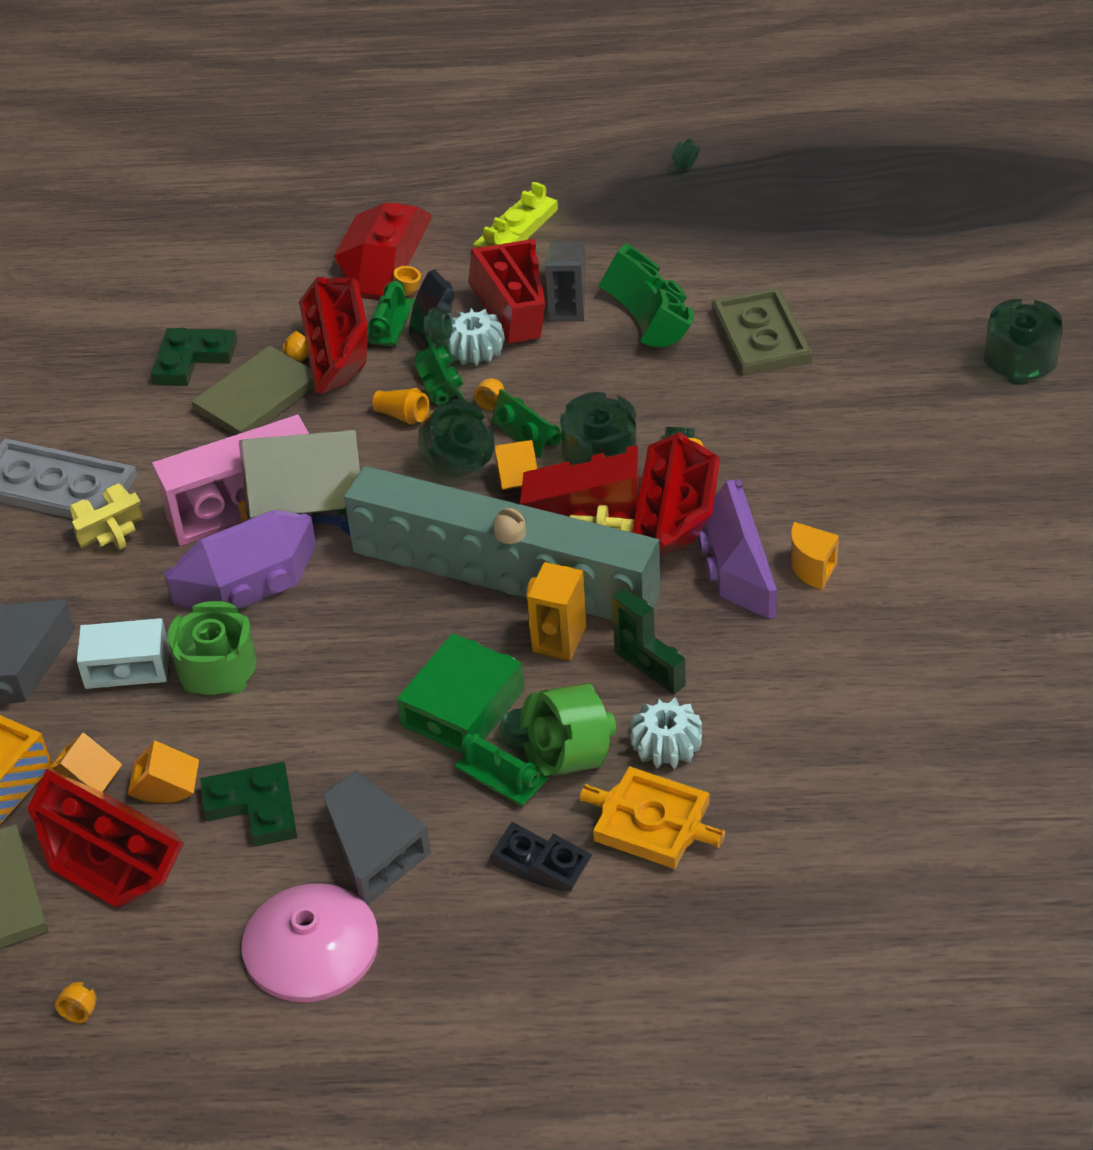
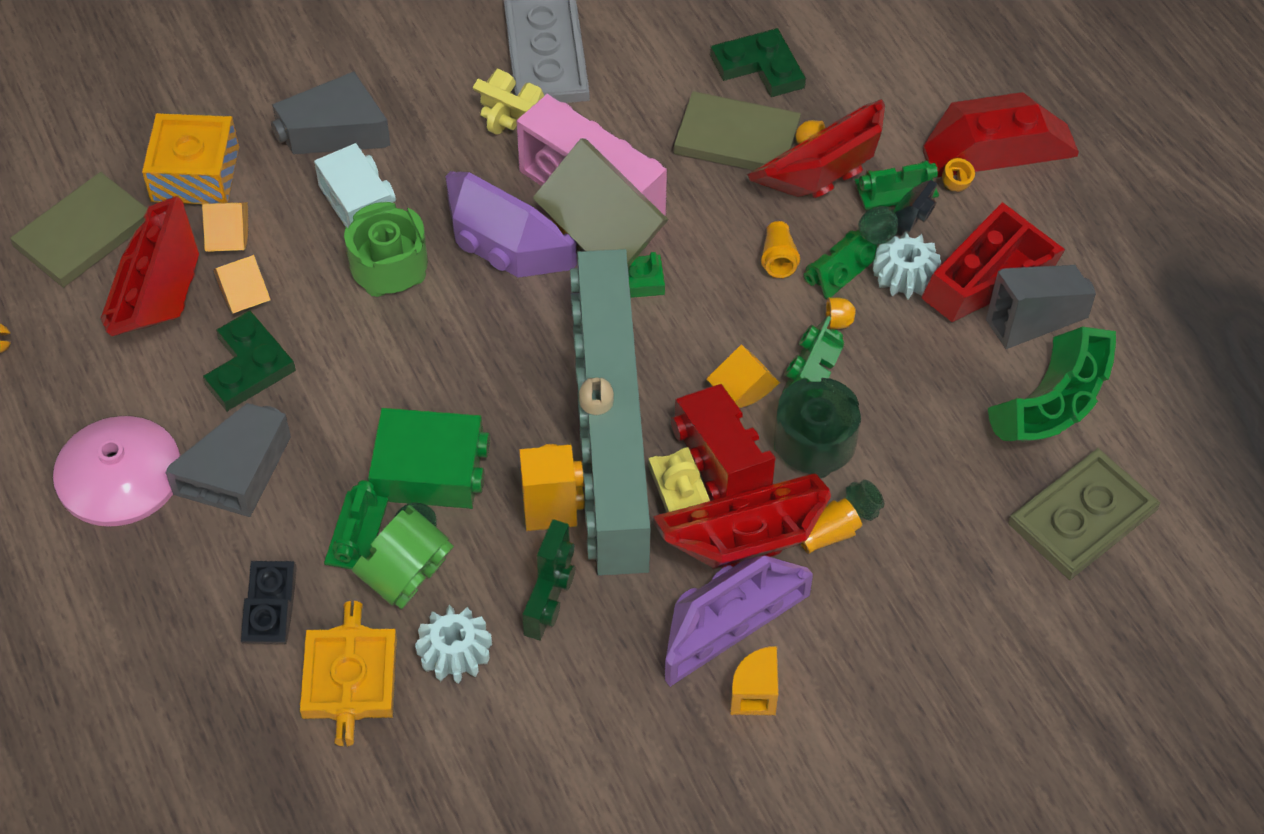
camera: 60 degrees right, 10 degrees up
clear green cylinder [418,399,495,478] -> none
neon yellow plate [473,182,558,248] -> none
clear green brick [984,299,1062,385] -> none

